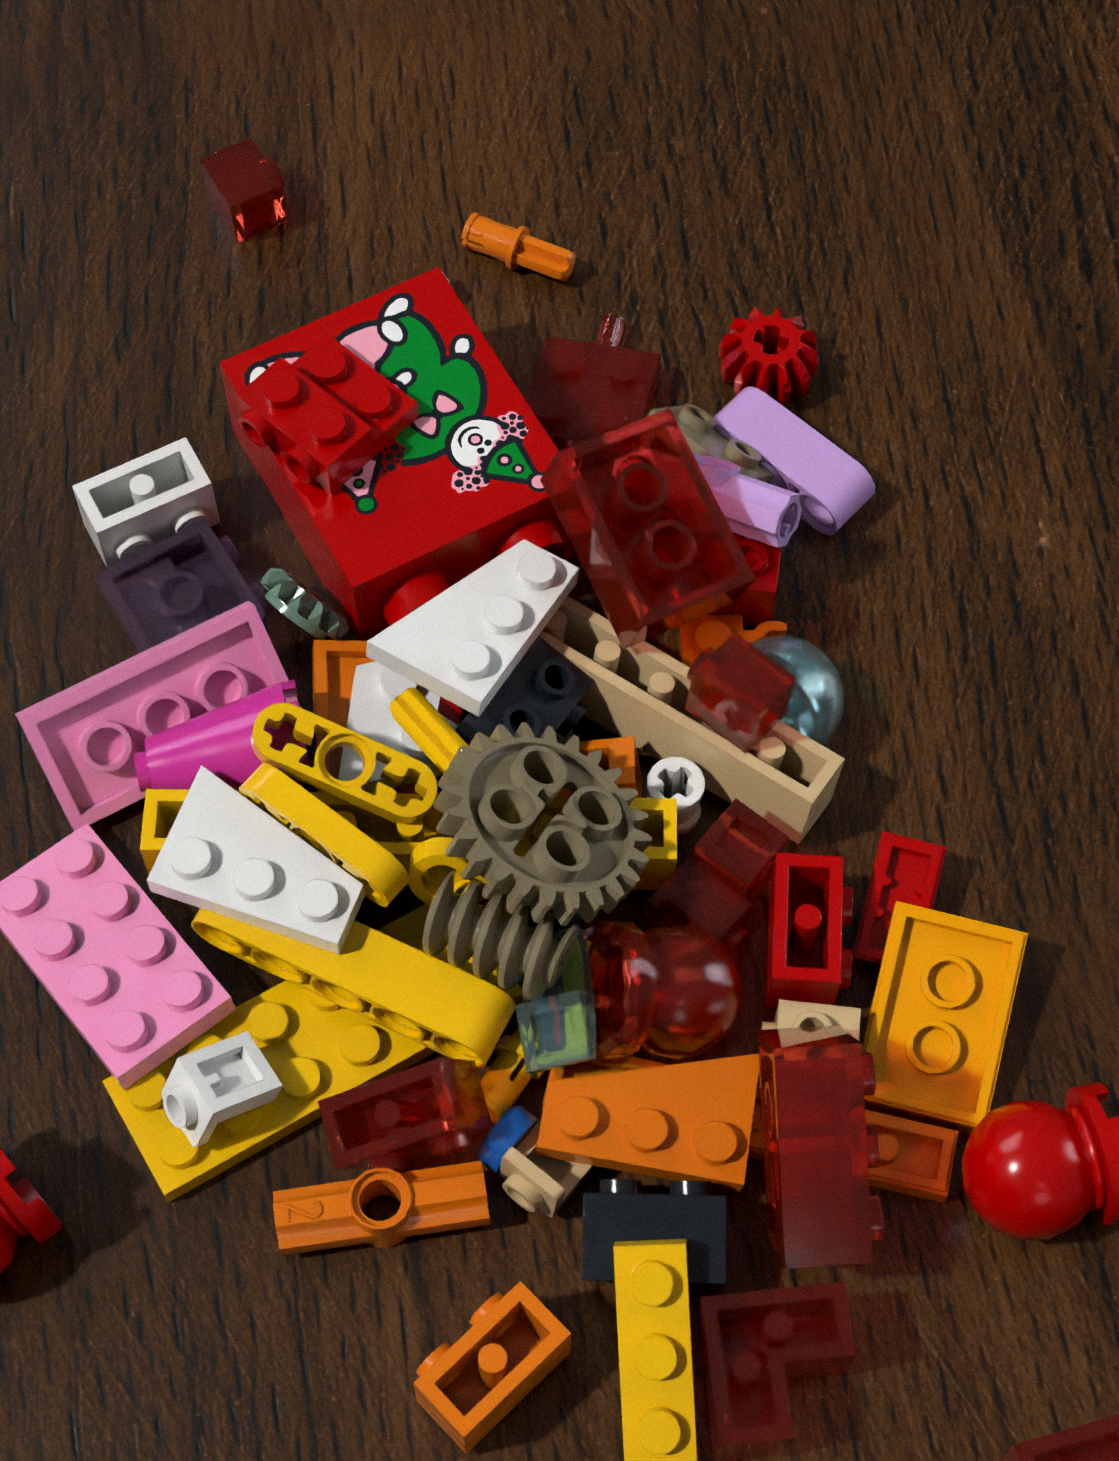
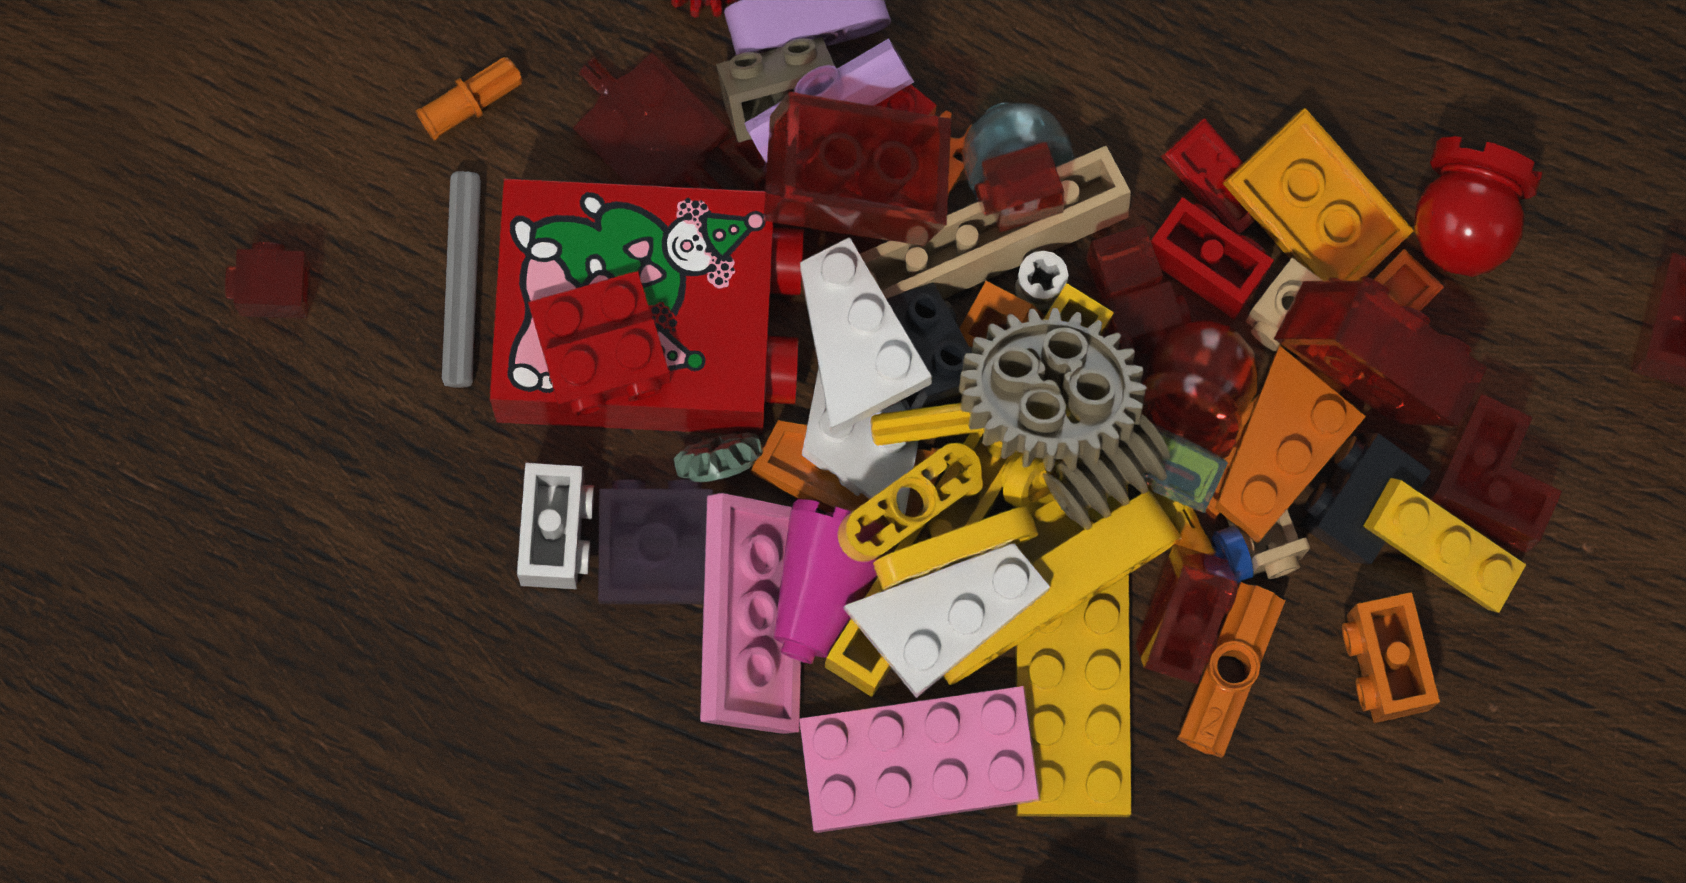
camera: 65 degrees left, 15 degrees up
white bracket [161,1031,283,1147] -> none

